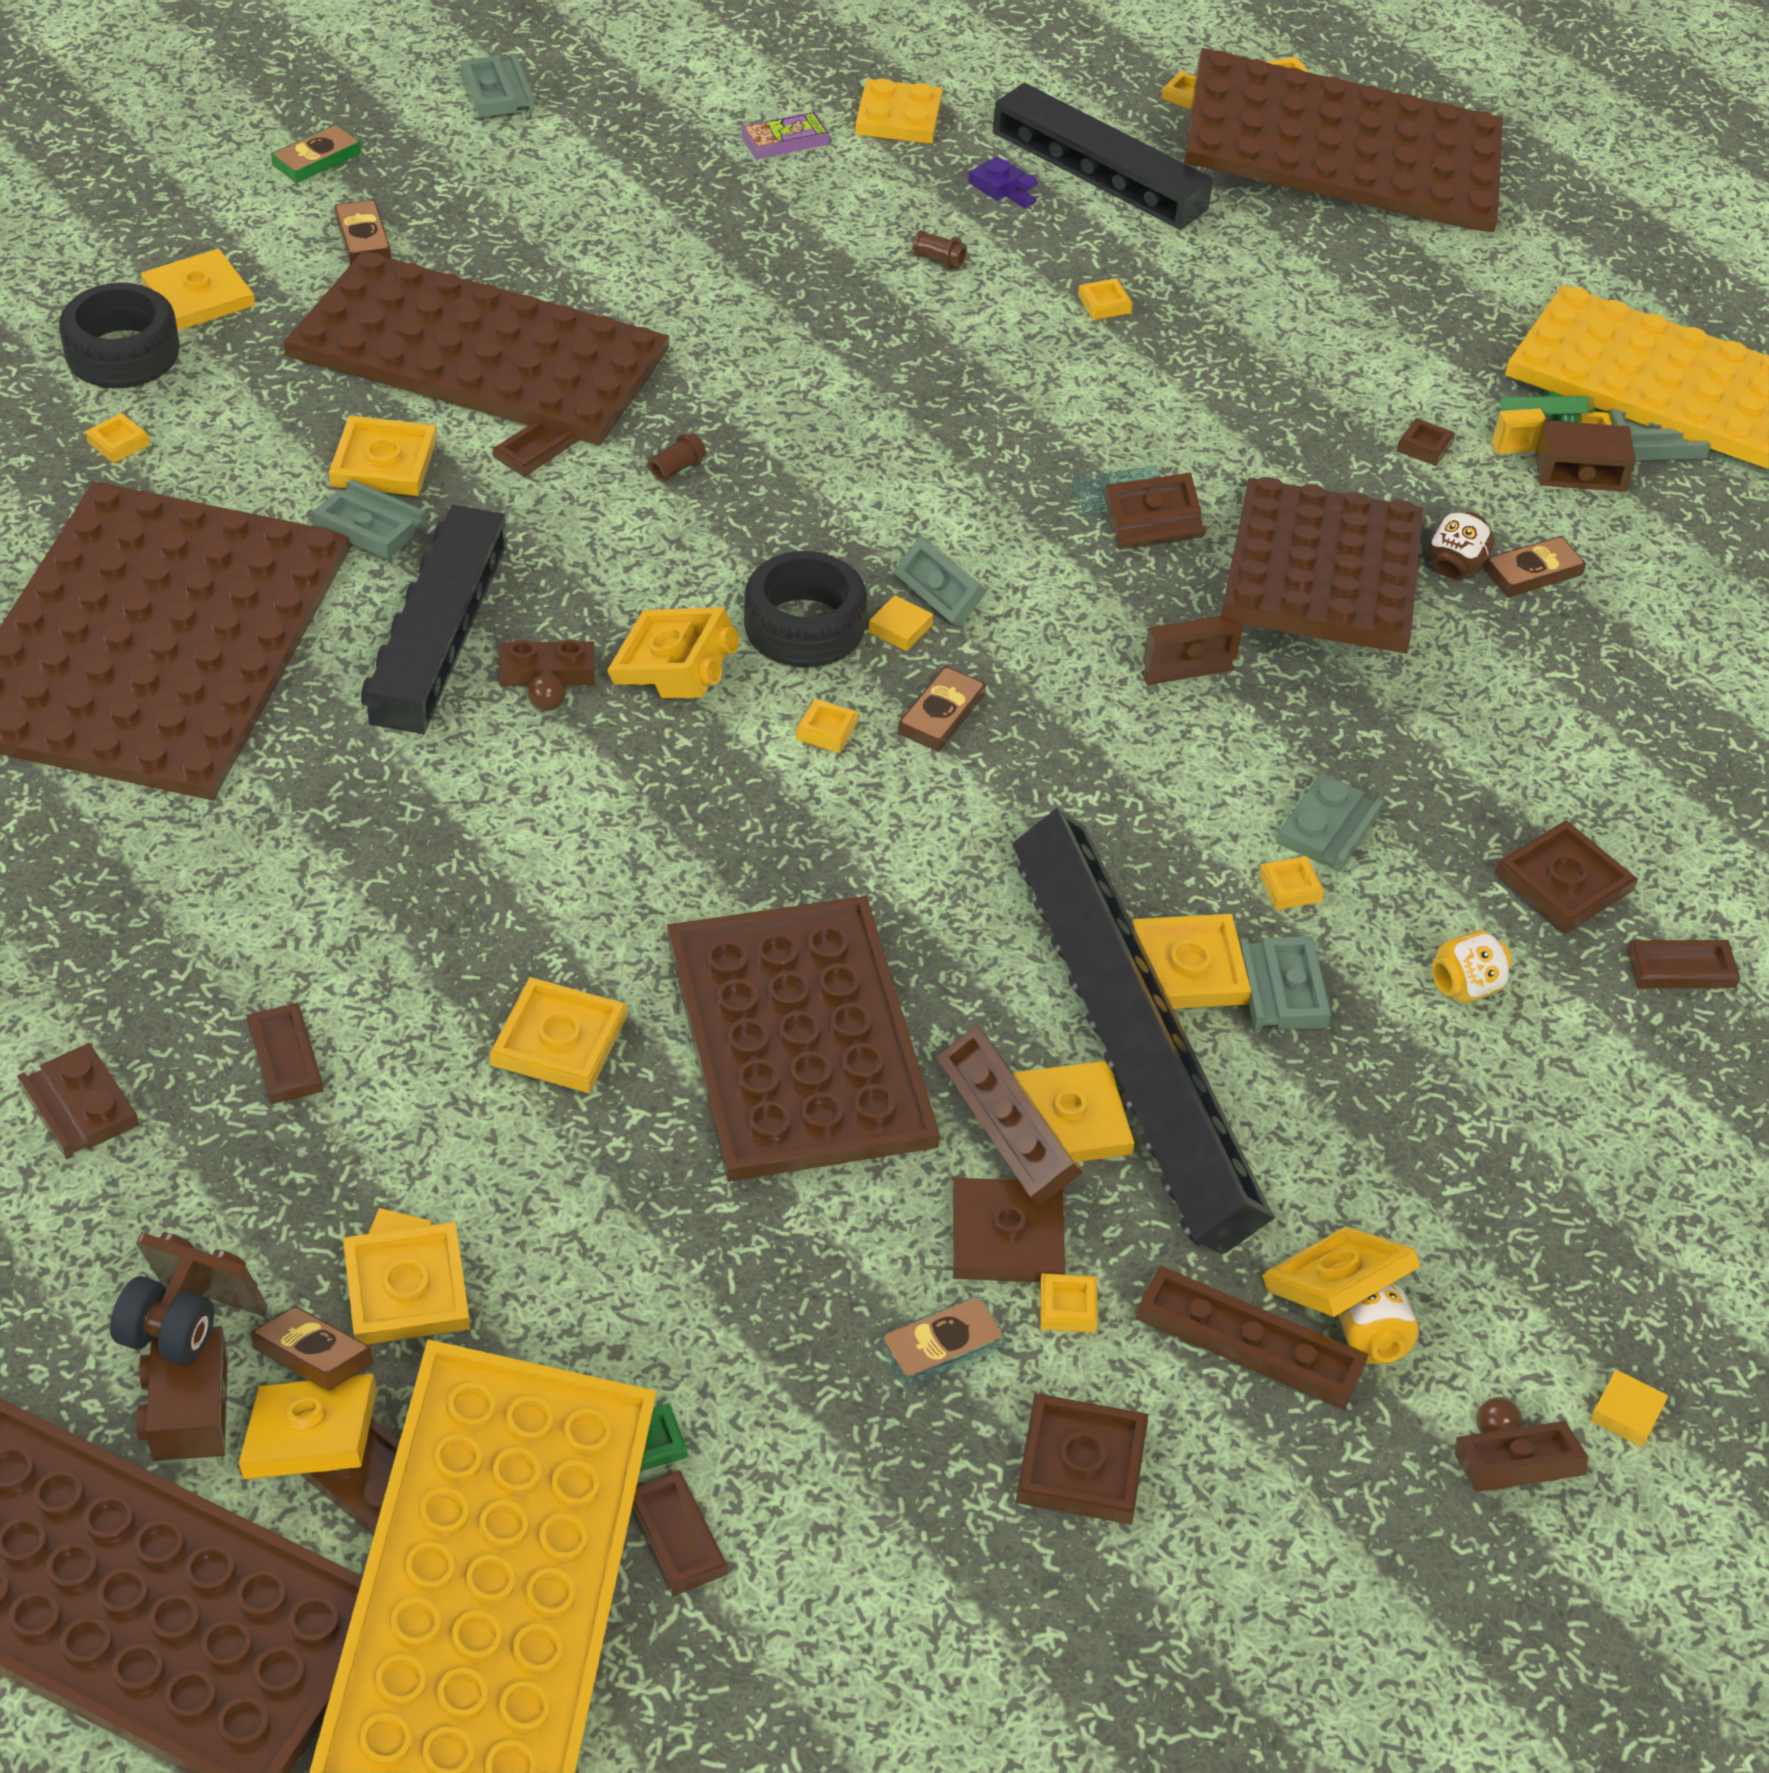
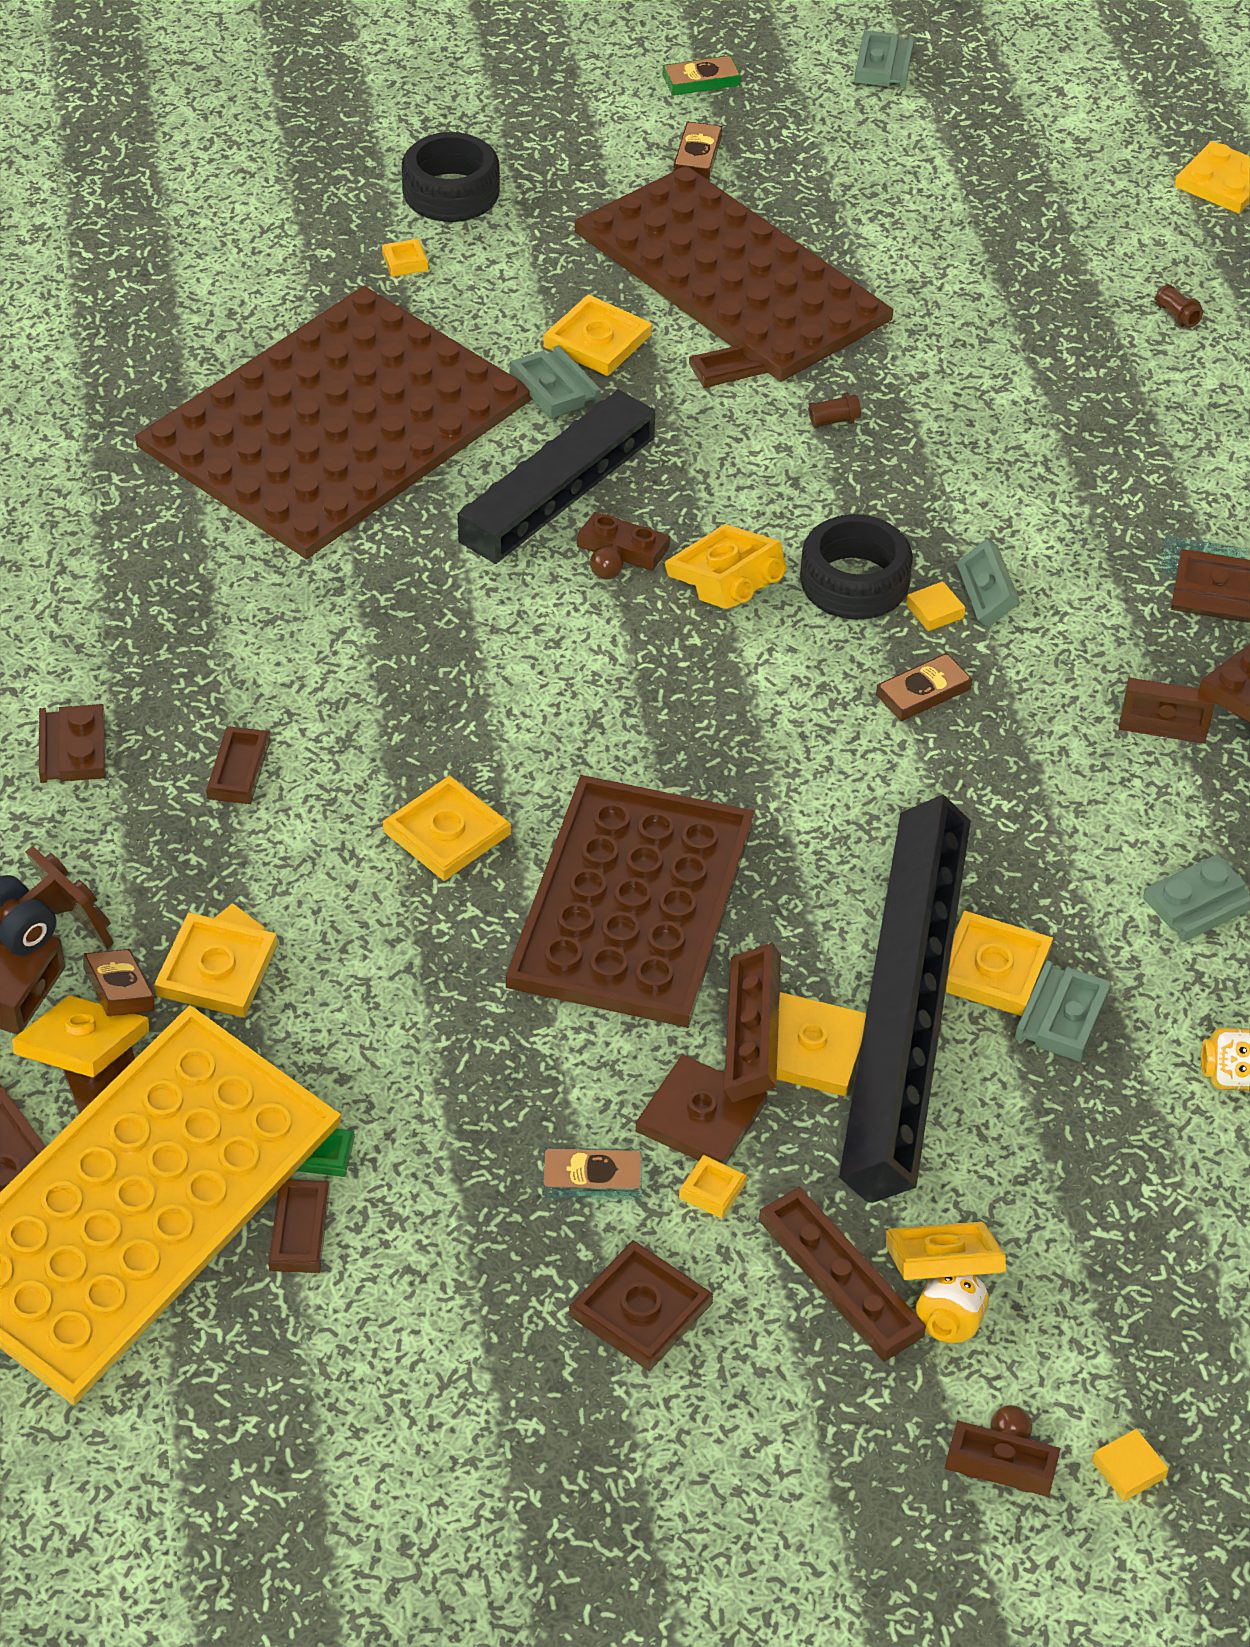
camera: 30 degrees right, 0 degrees up
yellow plate [141,248,255,331] -> none
tile [742,111,829,159] -> none
yellow tile [796,699,859,753] -> none
yellow tile [1259,856,1324,910] -> none

